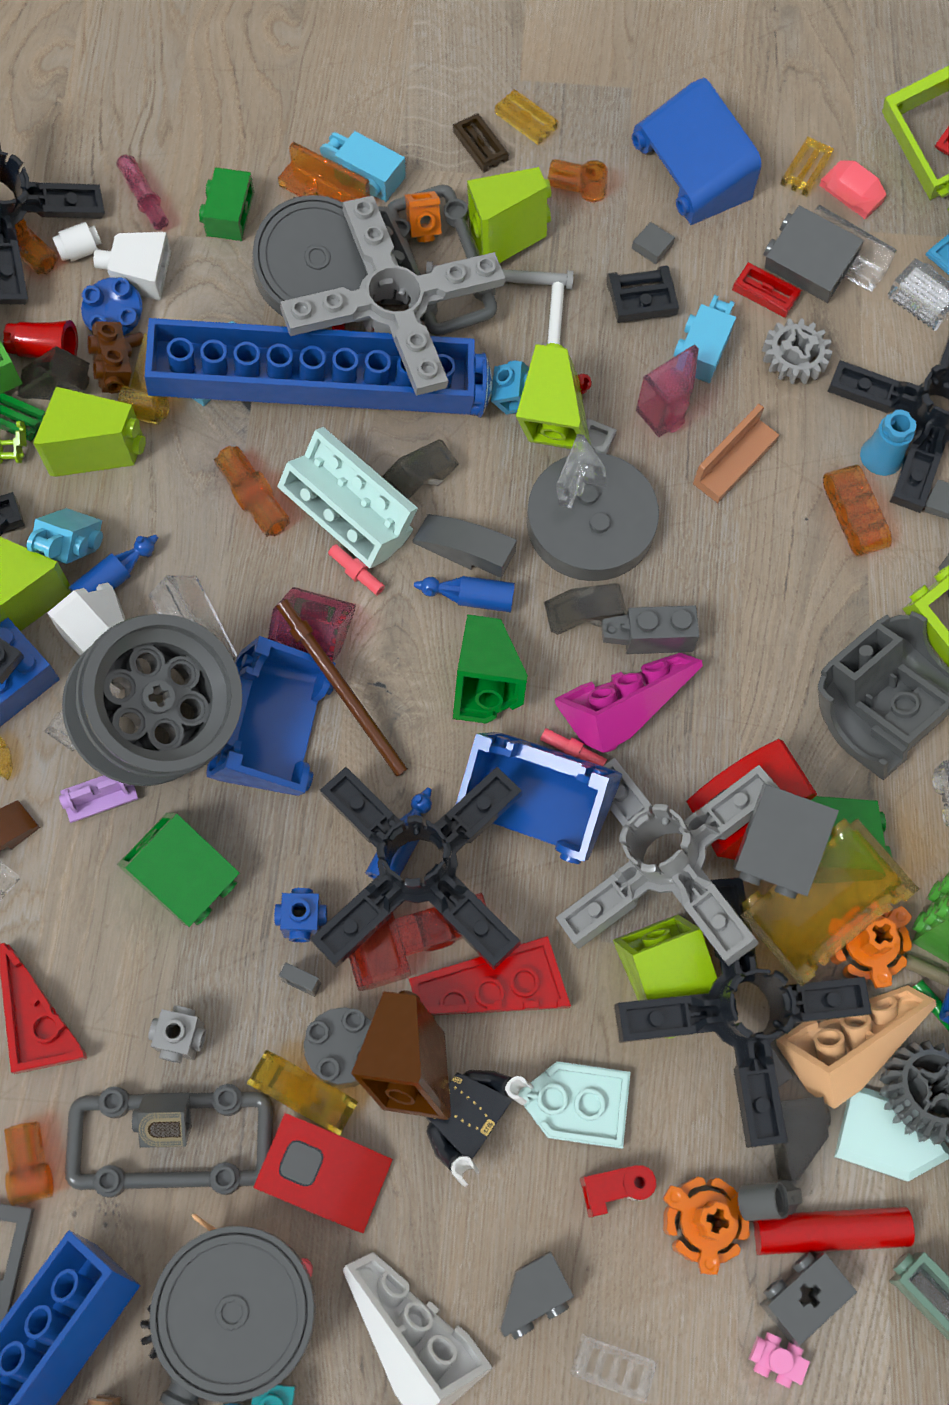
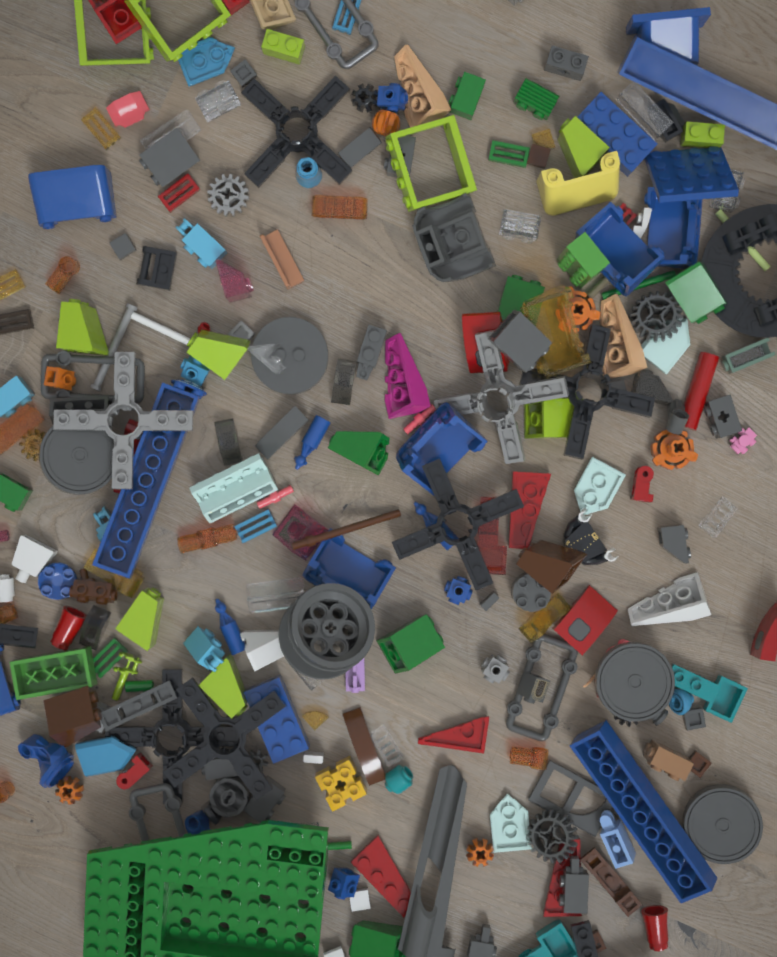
camera: 65 degrees left, 20 degrees up
none -> dark azure tile [234,509,277,543]

